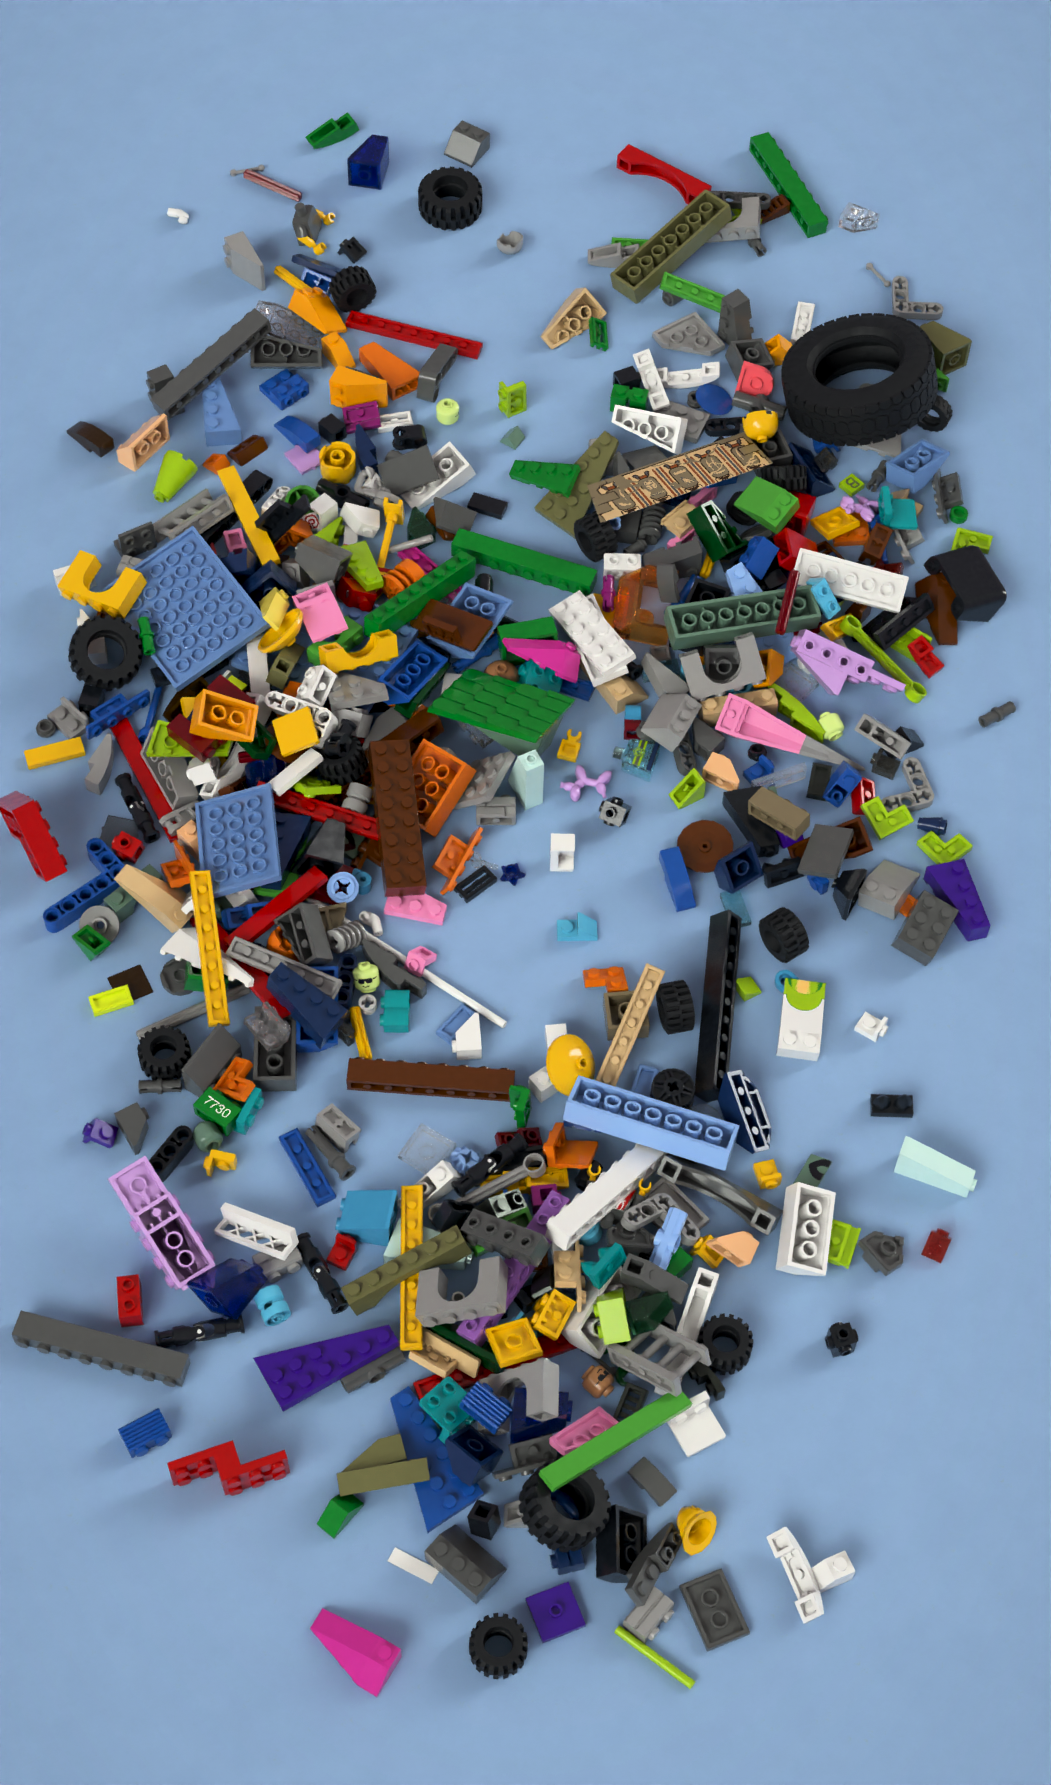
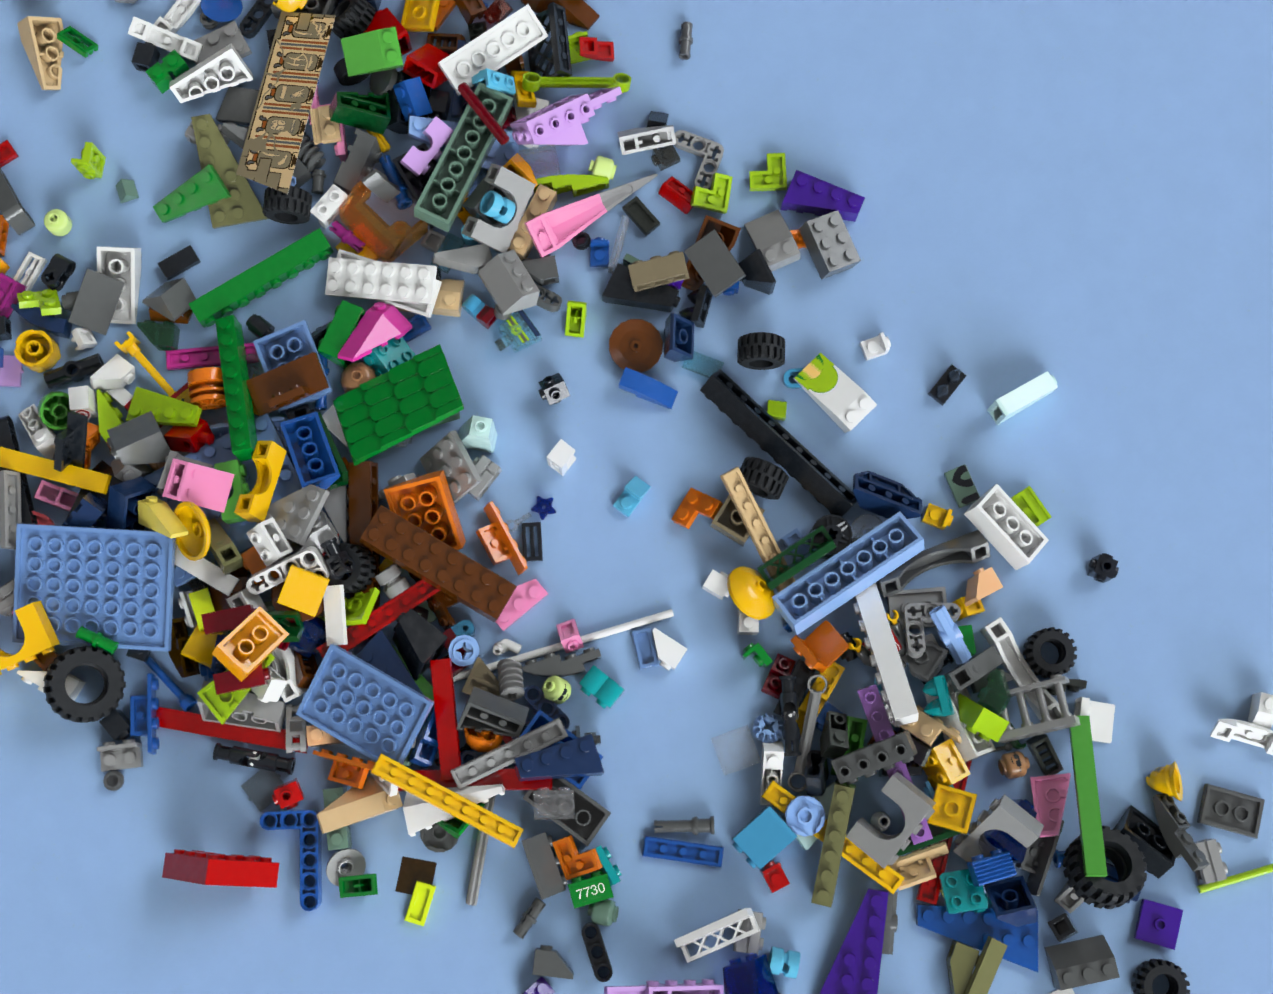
camera: 55 degrees left, 20 degrees up
yellow tile [24,736,86,770] -> none
light grey slope [84,733,114,795] -> none
black tyre [137,1025,192,1080] -> none
yellow bracket [203,1149,238,1177] -> none
black piece [296,1232,349,1314] -> none
light grey hinge [315,1103,361,1154] -> none
reddish brown brick [346,1057,515,1102] -> none
yellow axle [348,1006,372,1060] -> none
light grey animal [354,466,405,509] -> none
white bush [358,994,377,1015] -> none
light grey bar [380,534,433,554] -> none
magenta brick [530,1184,562,1214] -> none
yellow plate [557,729,582,763] -> none
lavender piece [560,765,612,802] -> none
dark grey slope [627,1457,677,1507] -> none
light nougat slope [702,752,740,791] -> none
blue slope [822,761,862,808] -> none
dark grey plate [858,1231,904,1276] -> none
dark blue cone [917,817,947,836] -> none
clear red bracket [921,1228,952,1263] -> none
none -> lime plate [17,289,62,316]
none -> lavender arch [400,116,454,177]
none -> medium azure wheel [479,190,516,224]
none -> dark green fence [757,525,837,590]
none -> light blue tile [785,795,826,837]

